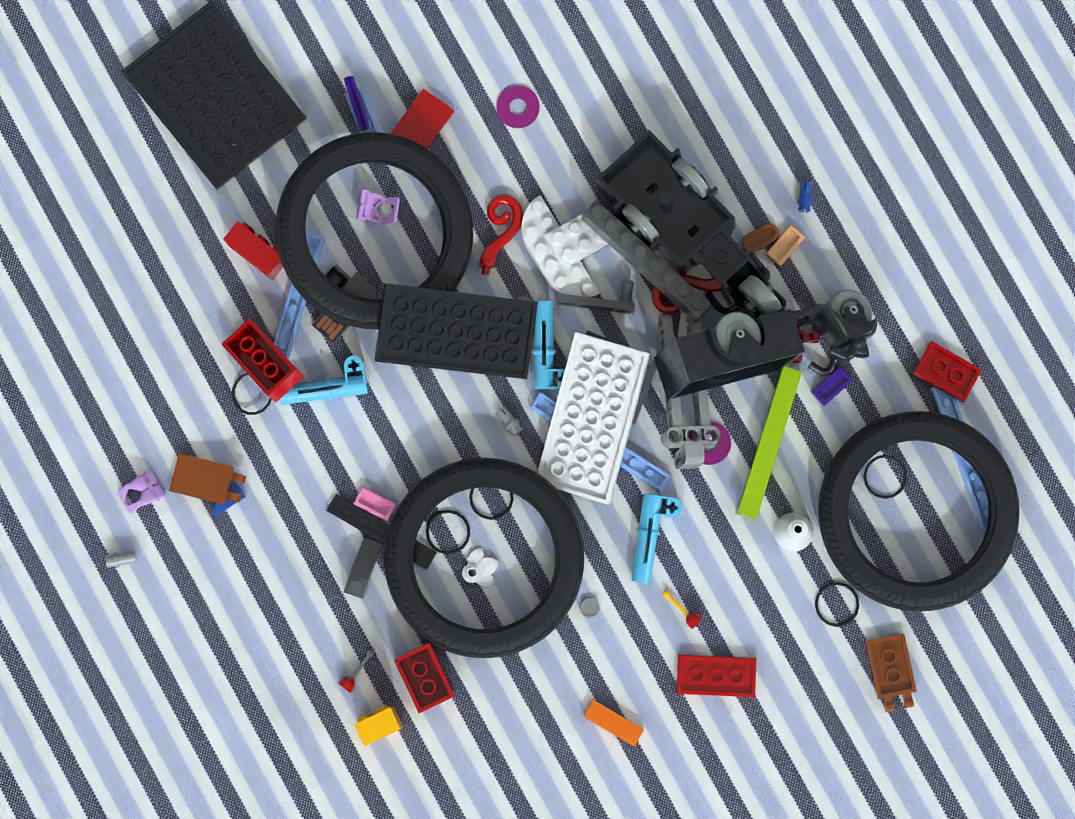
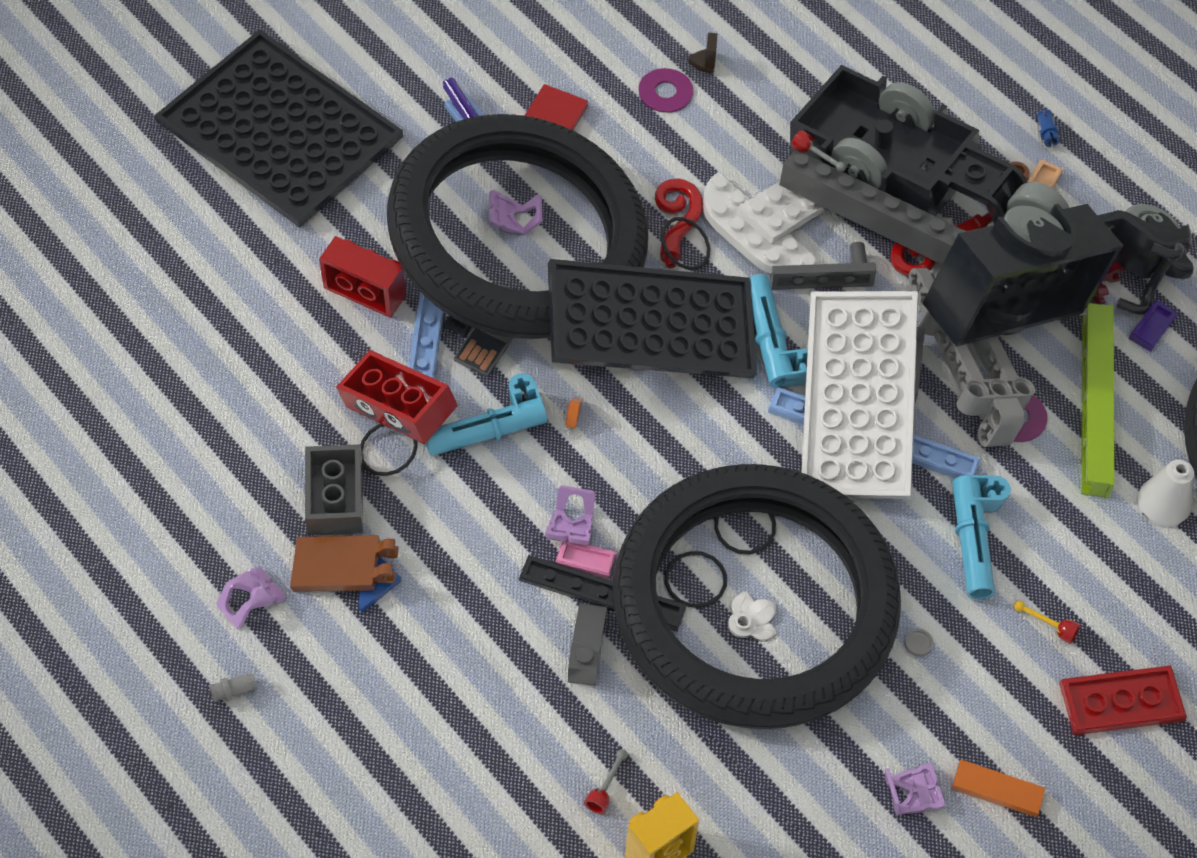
camera: 15 degrees left, 25 degrees down
red brick [394,643,455,714] -> none
light grey pin [495,406,523,436] -> none
none -> dark grey brick [305,444,363,535]
none -> lavender piece [545,485,595,546]
none -> orange tile [565,397,583,429]
none -> black piece [661,217,710,270]
none -> dark brown tile [688,33,718,73]
none -> hinge [791,130,846,172]
none -> lavender piece [885,763,945,815]

